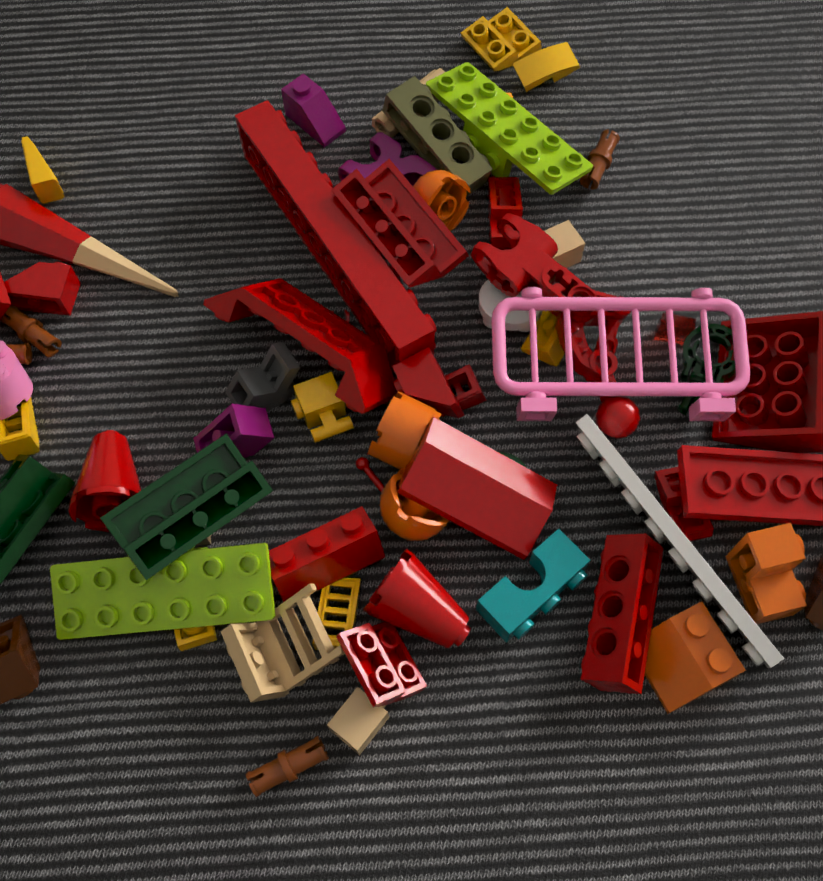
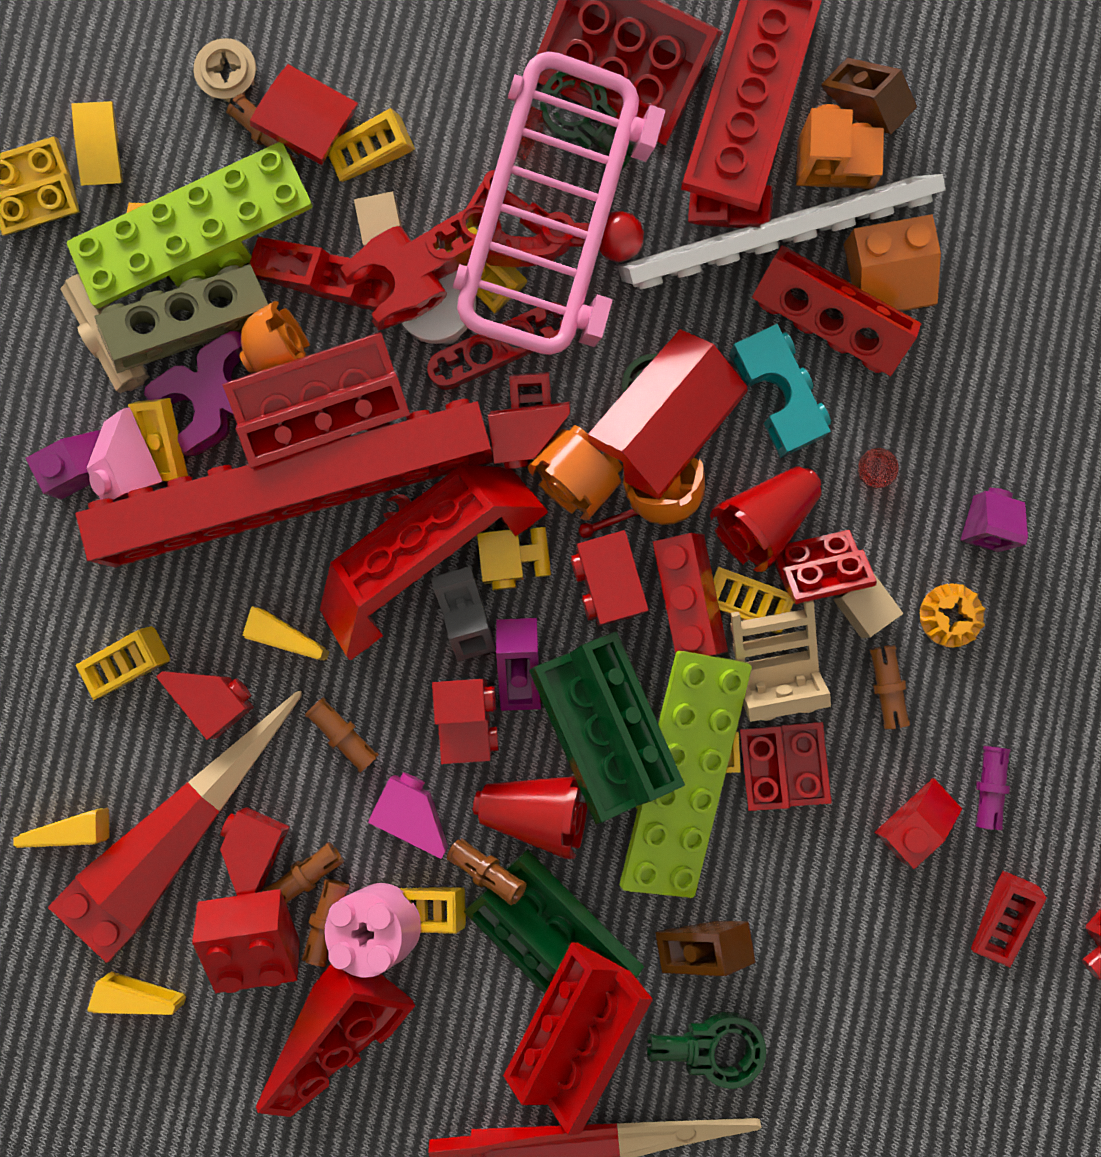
camera: 70 degrees left, 20 degrees up
none -> yellow slope [75,626,170,700]
none -> bright pink slope [86,407,163,502]
none -> yellow plate [128,398,188,481]
none -> red slope [156,671,254,740]
none -> tan gear [194,38,258,102]
none -> yellow slope [242,606,329,660]
none -> red slope [250,64,358,165]
none -> dark orange pin [305,697,379,773]
none -> yellow slope [328,108,415,182]
none -> dark pink slope [368,772,448,859]
none -> red beam [427,302,565,390]
none -> red brick [432,679,499,764]
none -> dark orange pin [447,838,527,906]
none -> red brick [570,530,648,627]
none -> red slope [740,721,832,811]
none -> clear red plate [858,448,899,488]
none -> red slope [874,778,962,869]
none -> light orange gear [920,584,986,647]
none -> magenta slope [960,488,1028,552]

